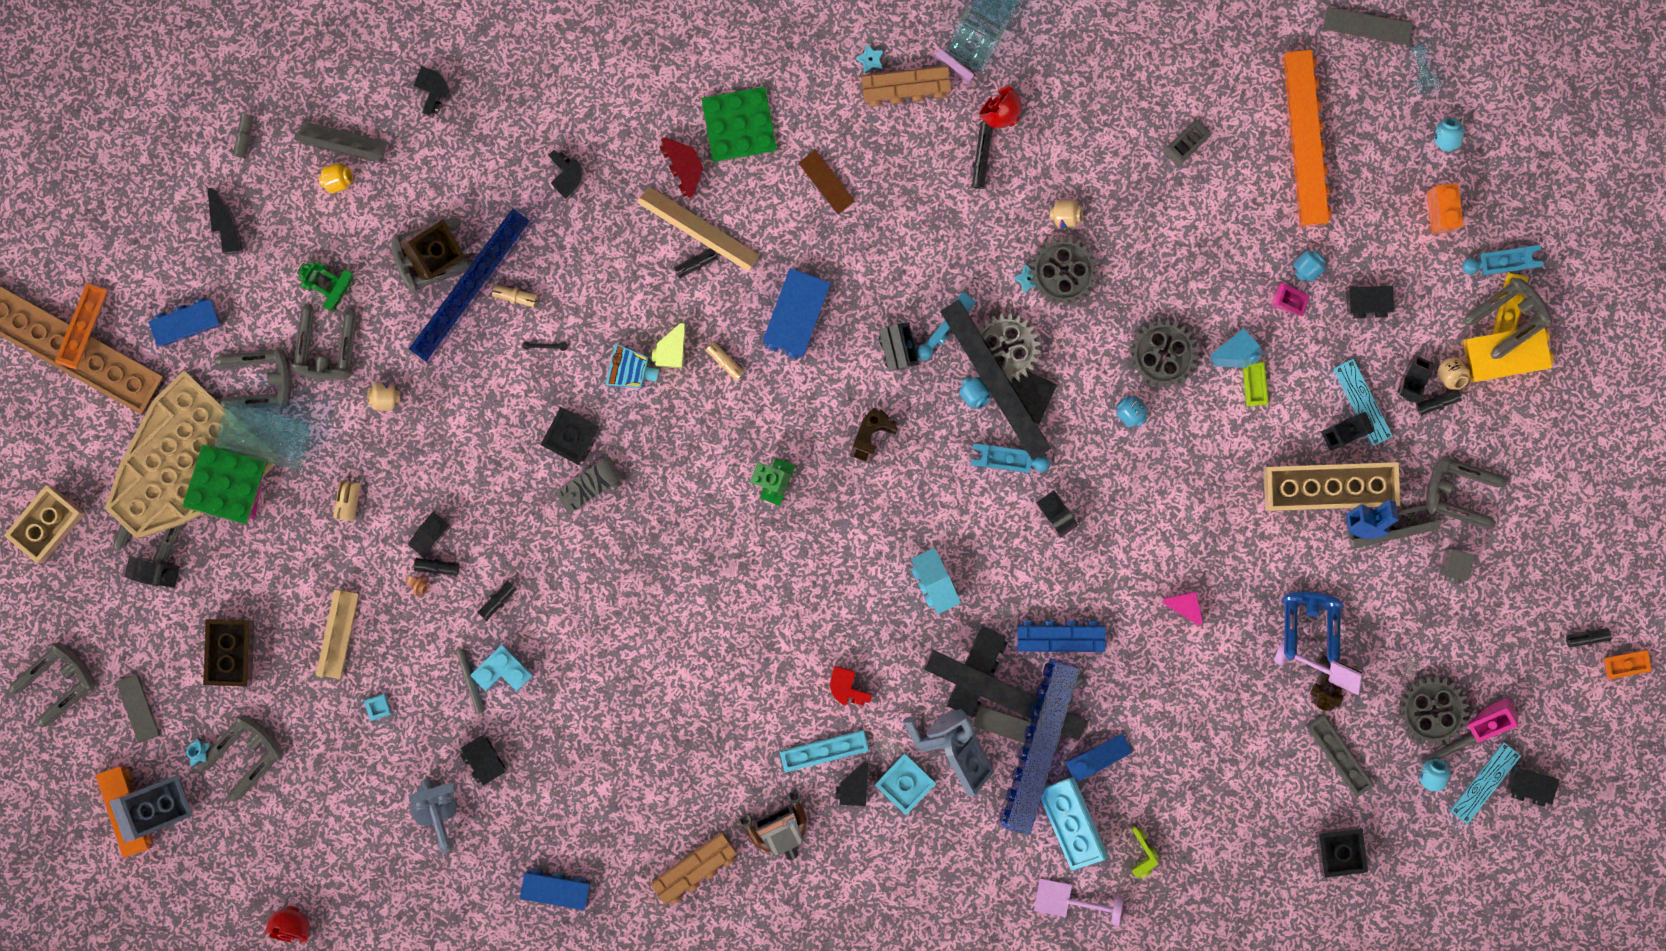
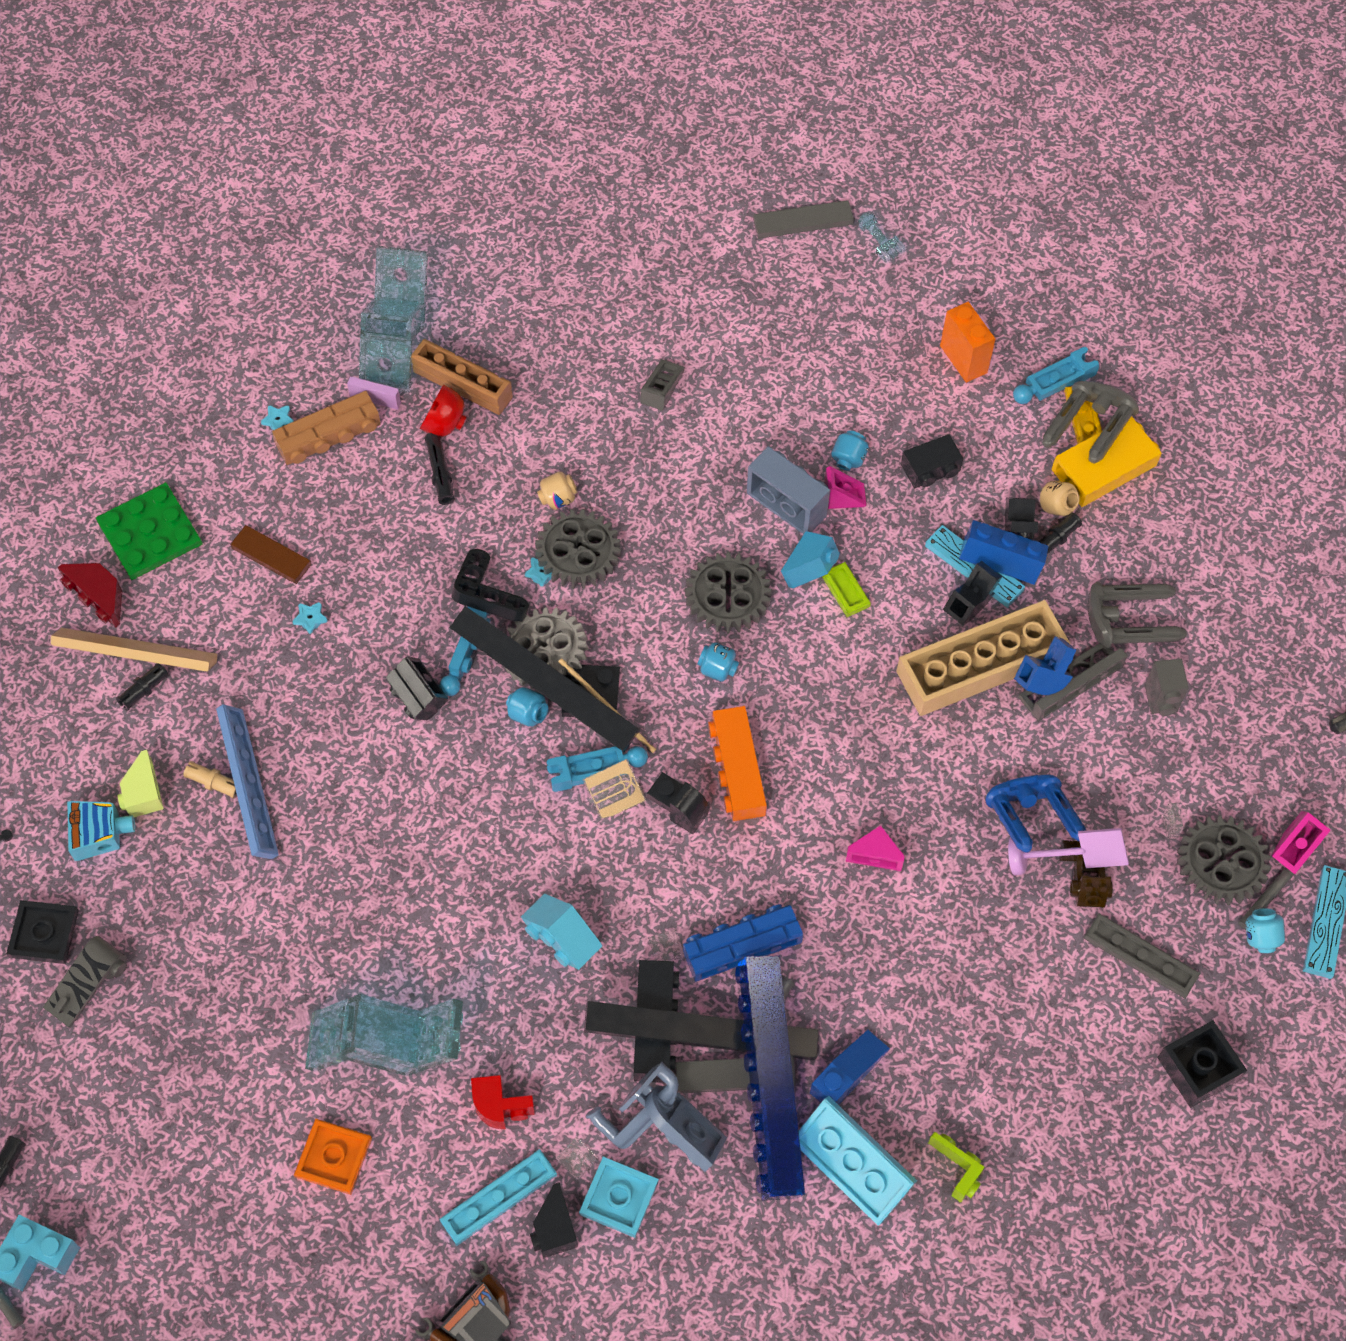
camera: 20 degrees left, 25 degrees down
green tile [750,458,796,506] -> none
blue brick [762,268,831,360] -> none
dark brown tile [850,407,898,464] -> none
lavender piece [1034,879,1125,927] -> none
orange brick [1283,50,1332,227] -> none
medium azure head [1434,118,1465,152] -> none
none -> medium blue tile [216,704,279,859]
none -> medium azure plate [293,602,328,634]
none -> orange tile [294,1118,372,1195]
none -> clear light blue bracket [305,994,463,1076]
none -> medium nougat brick [411,339,513,415]
none -> black beam [451,549,529,622]
none -> tan piece [558,658,656,753]
none -> clear piece [583,759,646,821]
none -> orange brick [708,706,767,821]
none -> sand blue brick [747,446,830,534]
none -> blue brick [959,520,1048,585]

